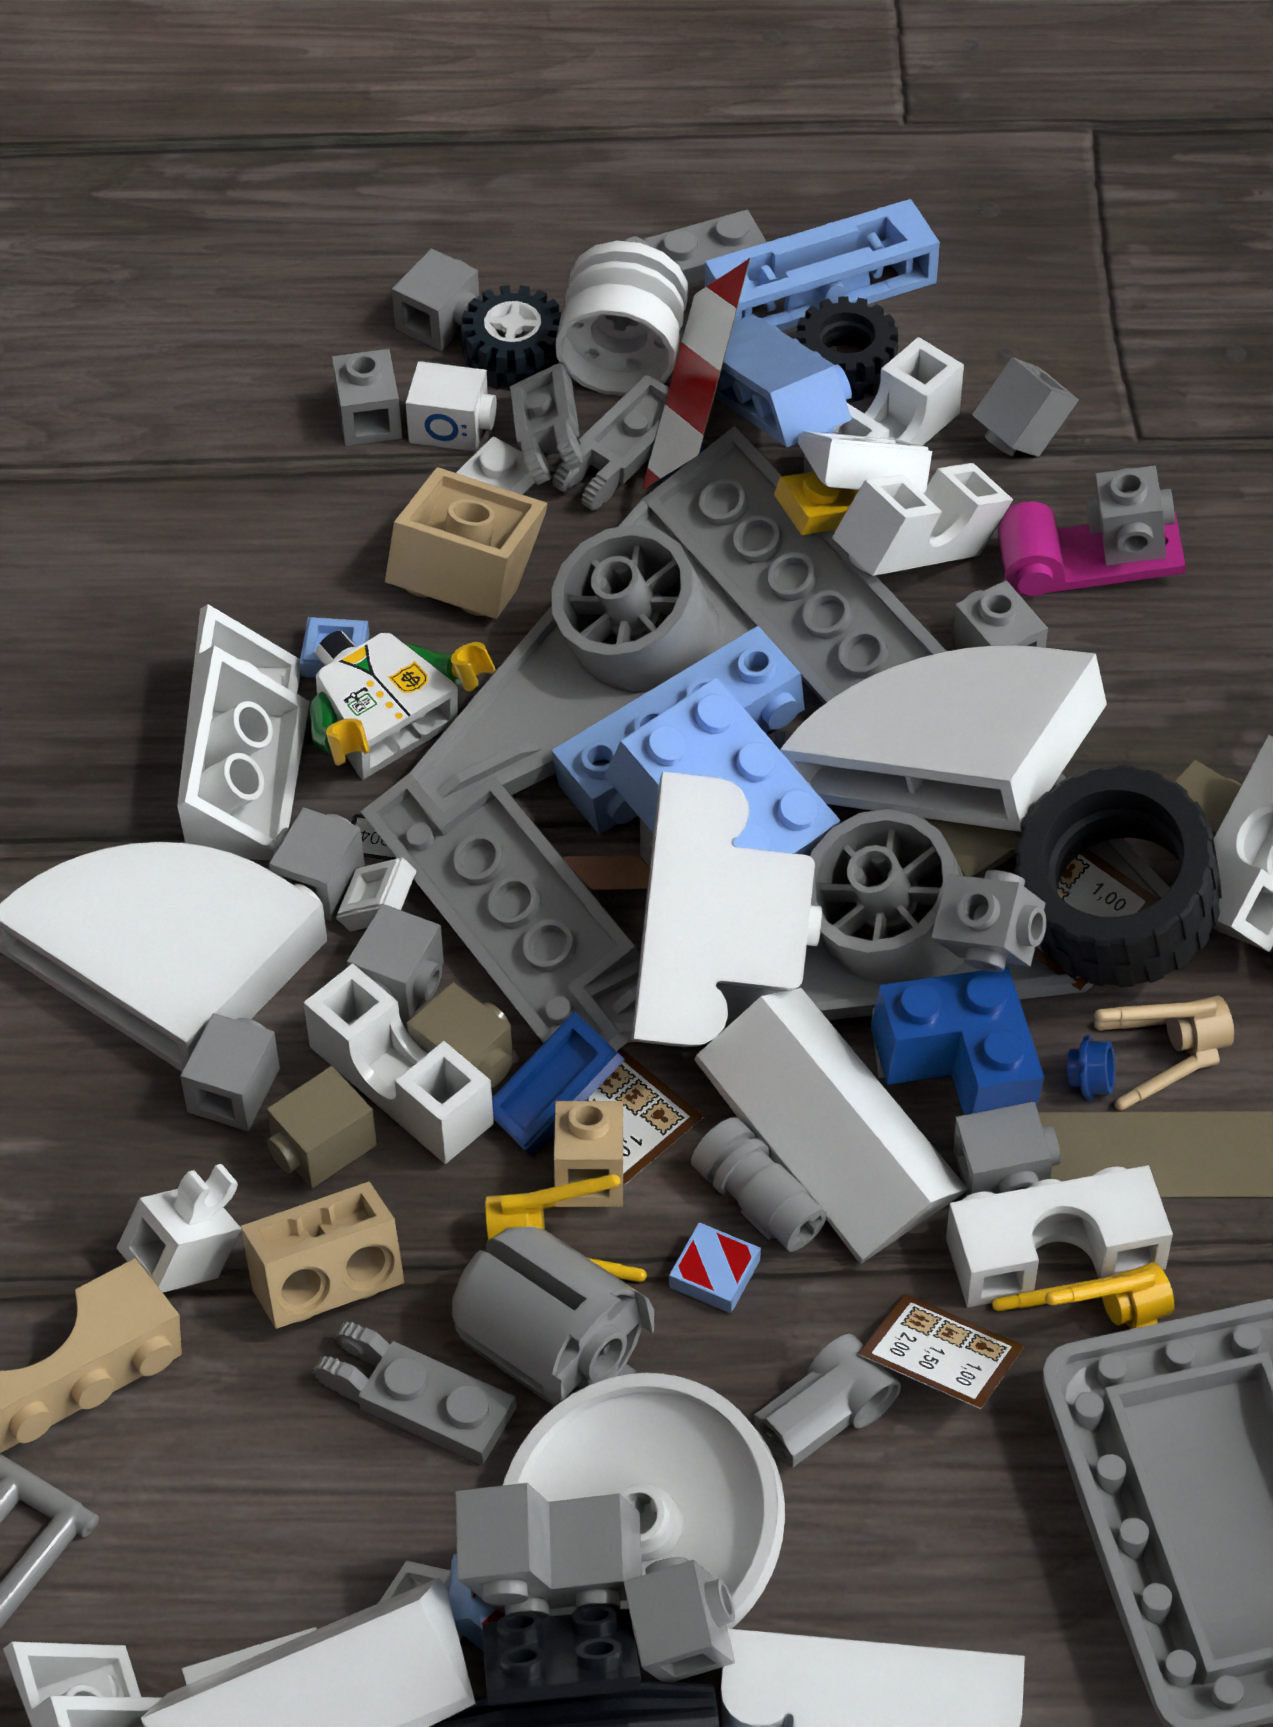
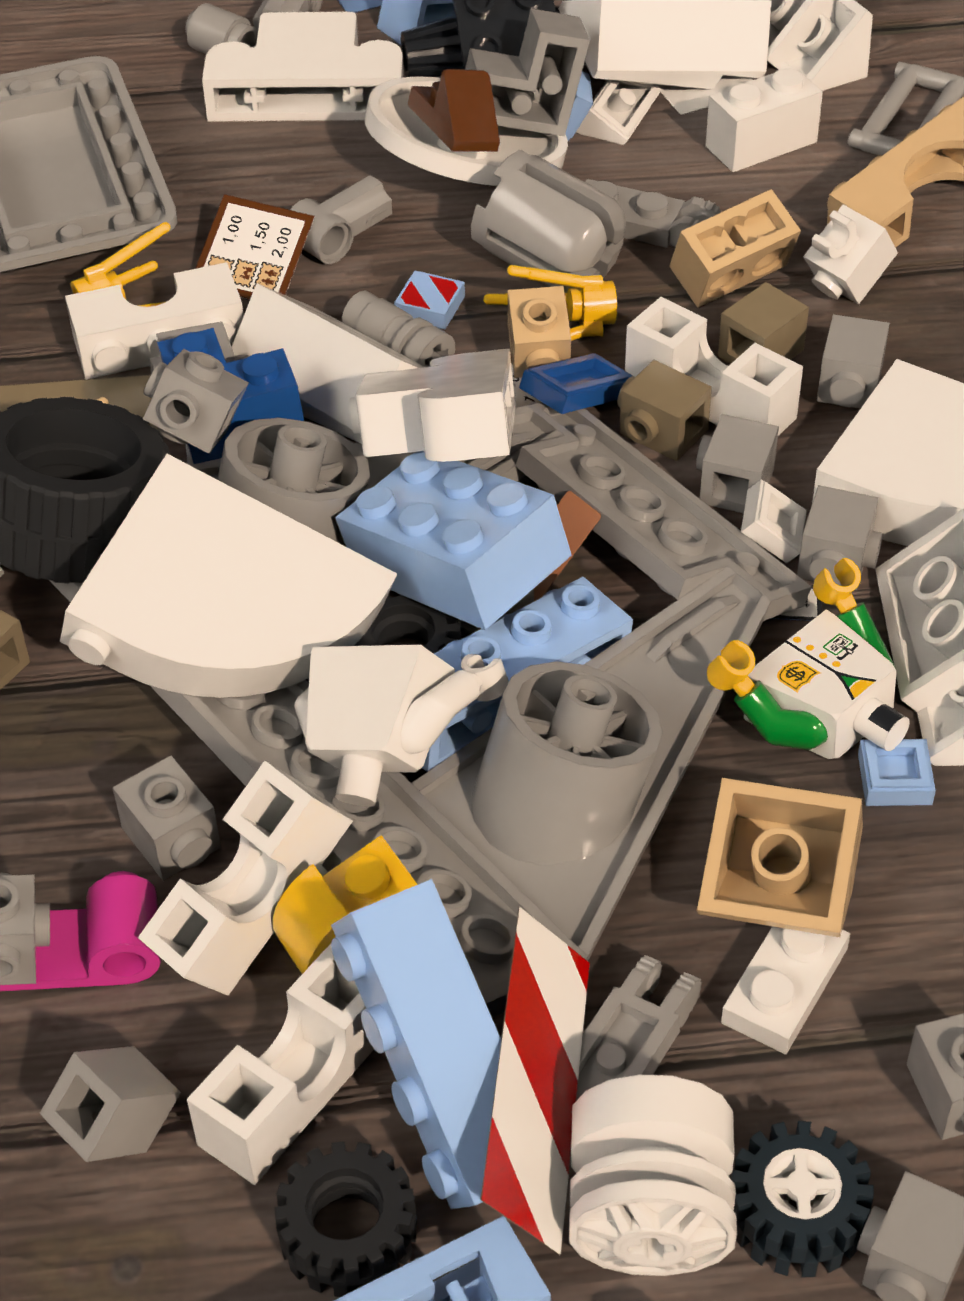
camera: 175 degrees right, 5 degrees down
white brick [406,361,497,452] -> none
light grey hinge [510,362,583,485] -> none
light grey brick [624,1557,735,1682] -> none
white slope [798,431,932,493] -> none
none -> white torso [294,645,509,807]
none -> reddish brown slope [407,69,500,152]
none -> white brick [706,66,823,172]

